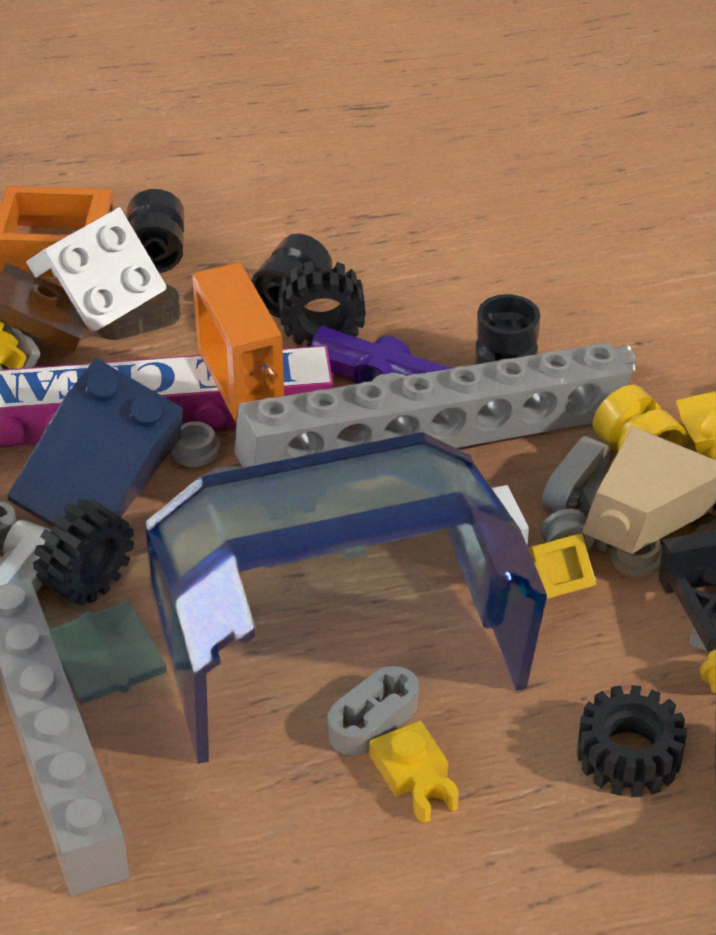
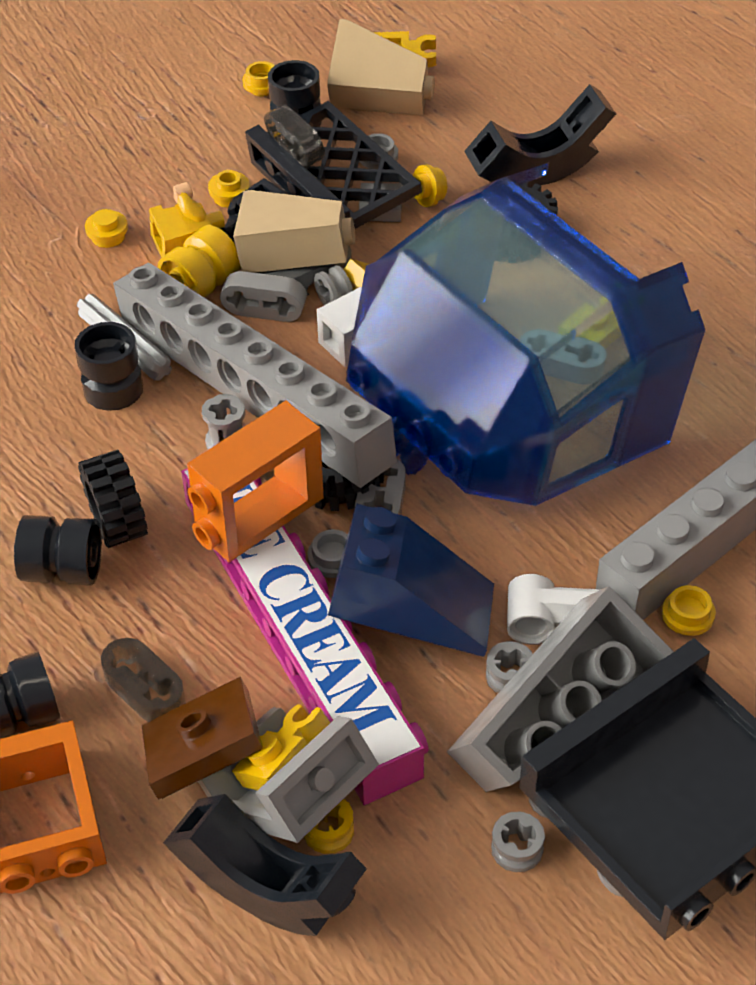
camera: 110 degrees left, 5 degrees up
white bracket [26,207,166,332] -> none
black tyre [33,499,134,605] -> none
clear light blue piece [49,601,167,705] -> none
dark purple piece [311,326,452,384] -> none

